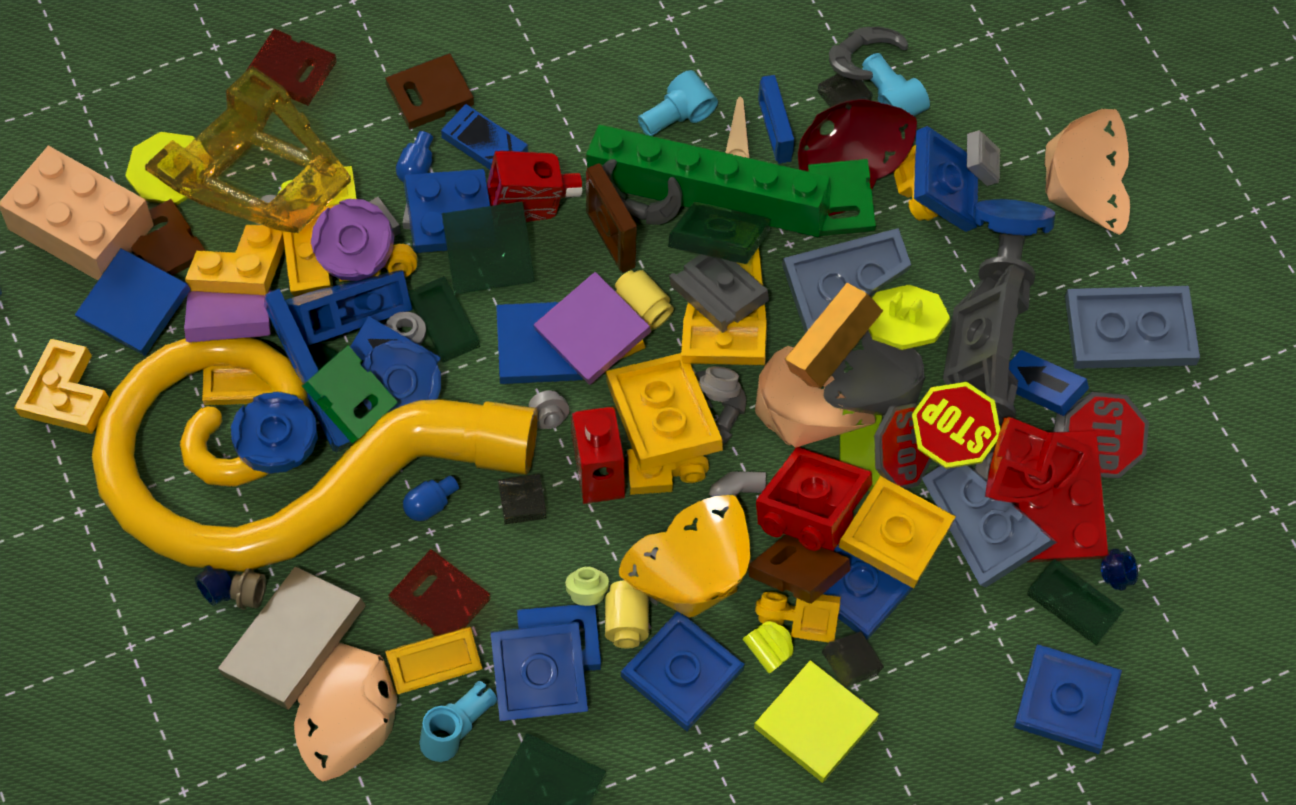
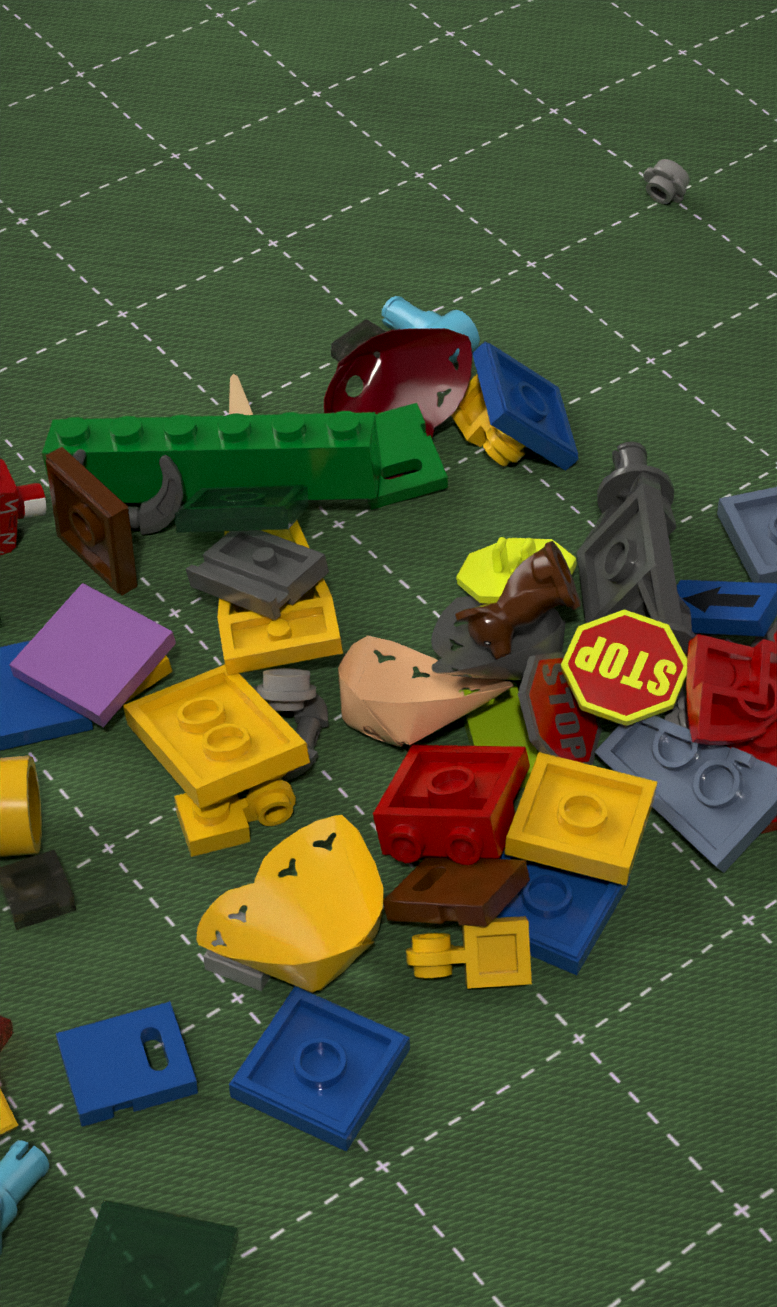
camera: 10 degrees left, 15 degrees down
blue plate [490,622,588,721] -> none
light grey plate [529,390,569,429] -> none
yellowish green plate [565,567,609,606] -> none
red torso [571,407,625,504] -> none
light yellow brick [605,580,649,649] -> none
light yellow brick [615,270,674,330] -> none
medium azure pin [638,70,718,136] -> none
light grey arm [709,471,766,511] -> none
neon yellow plate [742,621,793,674] -> none
neon yellow tile [754,660,879,783] -> none
blue tile [758,75,794,164] -> none
sand blue wing [782,228,911,333] -> none
pearl gold piece [785,283,883,388] -> none
clear smoke tile [822,632,884,688] -> none
dark grey piece [829,26,908,80] -> none
light grey tile [967,130,1000,186] -> none
blue tile [973,199,1056,235] -> none
light nougat piece [1044,109,1130,235] -> none
none -> reddish brown animal [455,541,581,660]

